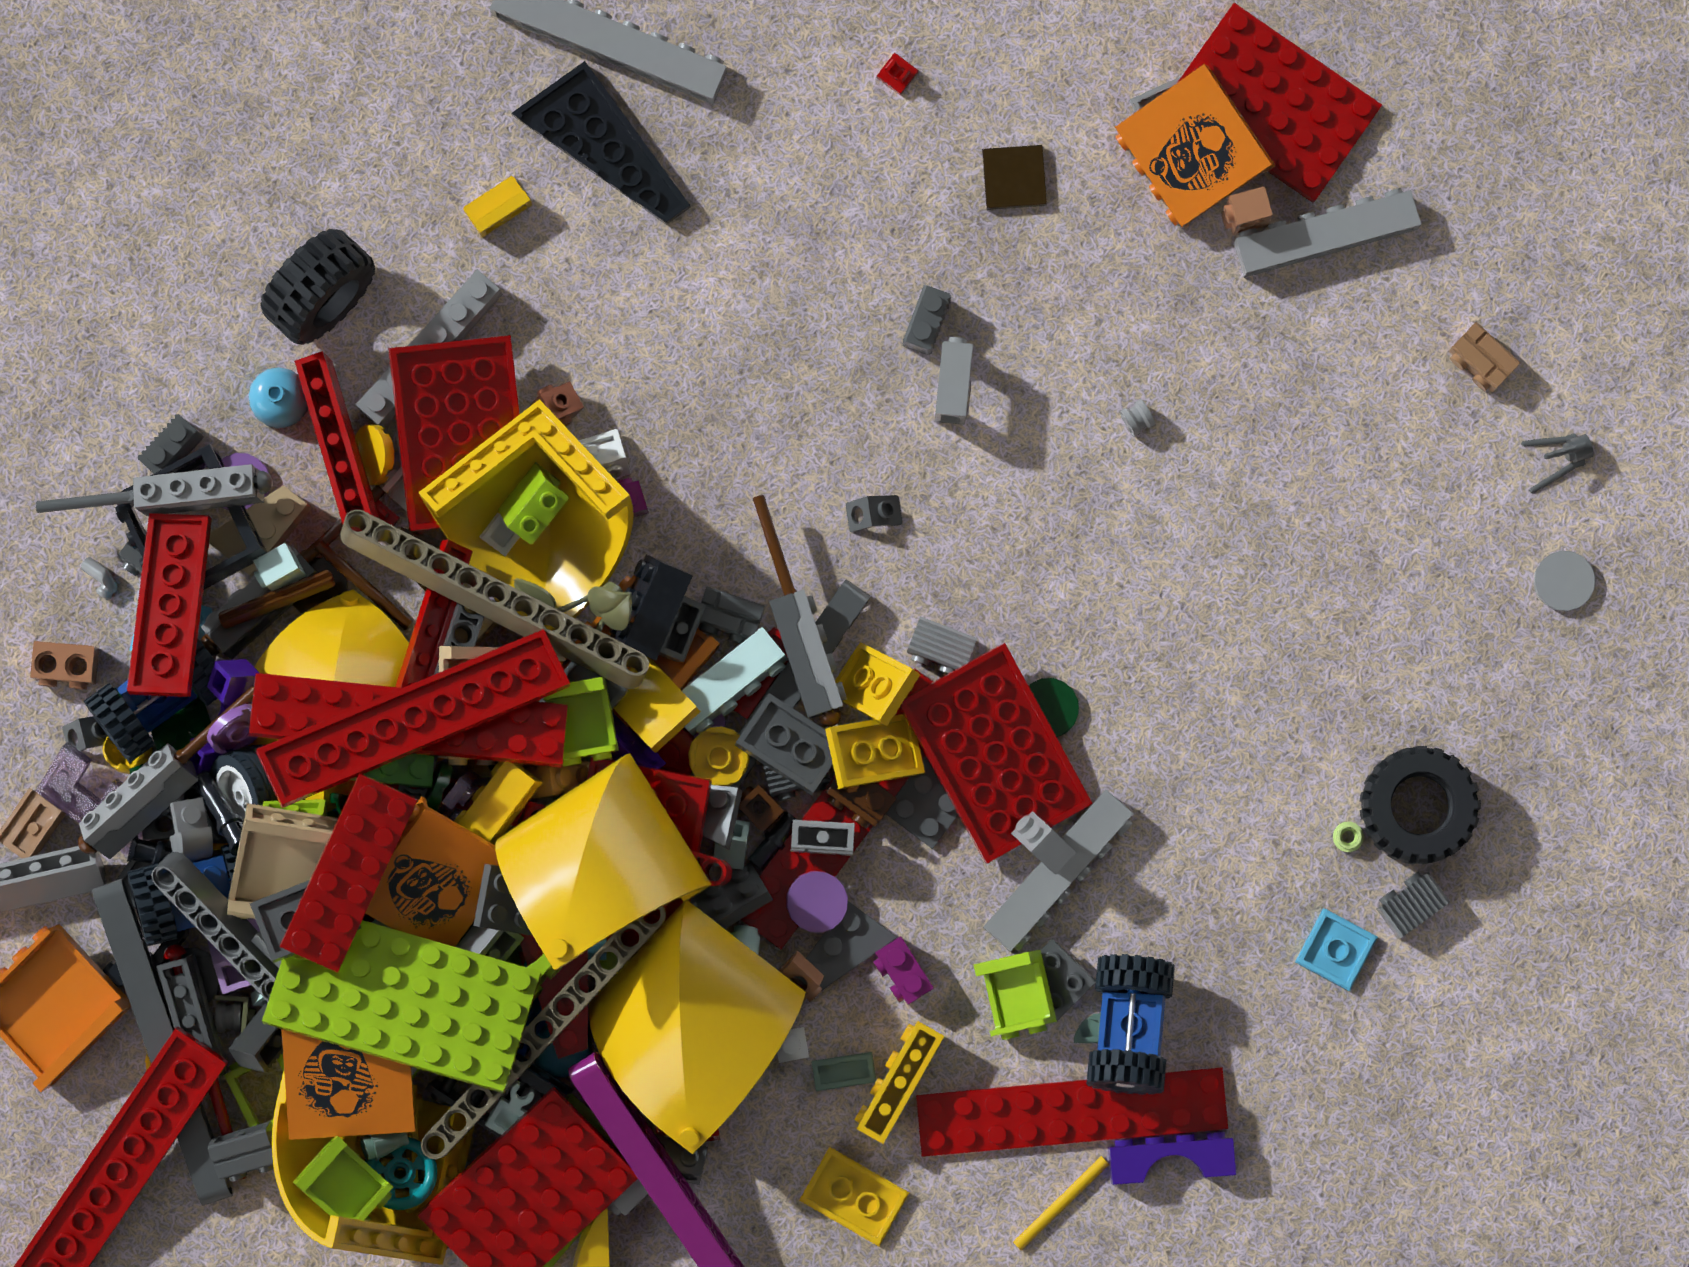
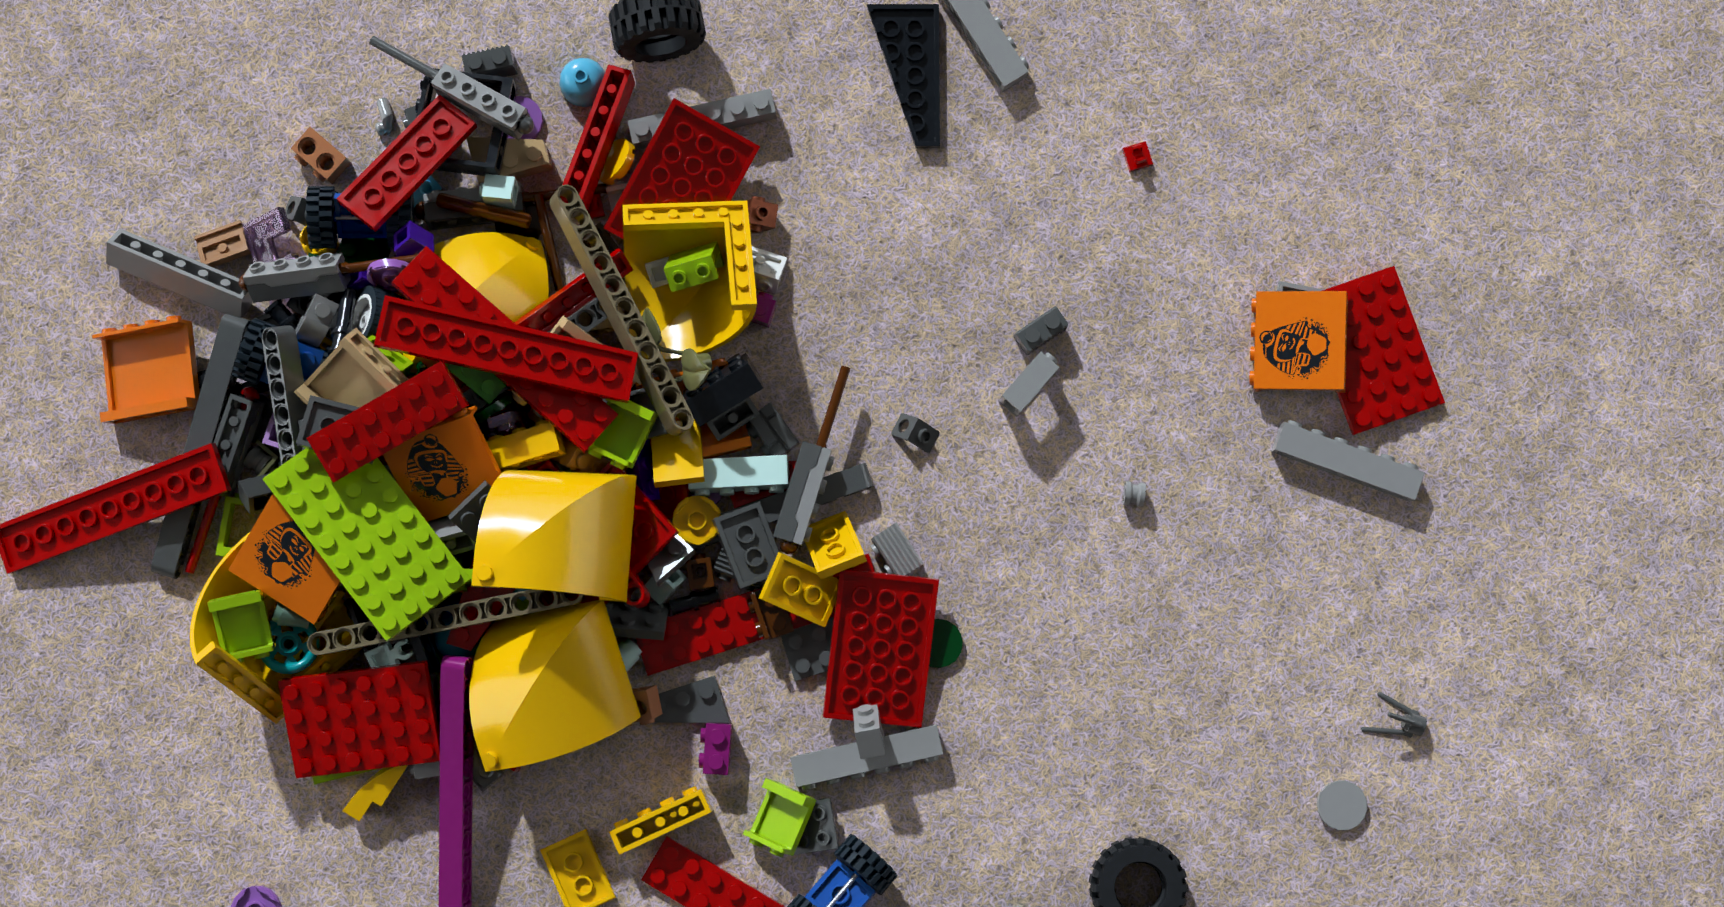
camera: 30 degrees right, 0 degrees up
dark grey brick [208,1121,274,1181] -> none
yellow panel [463,176,532,238] -> none
white plate [777,1027,809,1063] -> none
medium lavender tile [786,871,848,932] -> none
light grey brick [791,820,855,856] -> none
sand green tile [811,1052,876,1091] -> none
dark brown tile [982,145,1047,210] -> none
sand green tile [1074,1013,1101,1043] -> none
nougat brick [1221,186,1273,235] -> none
yellowish green plate [1333,822,1364,852] -> none
medium nougat brick [1448,322,1520,393] -> none

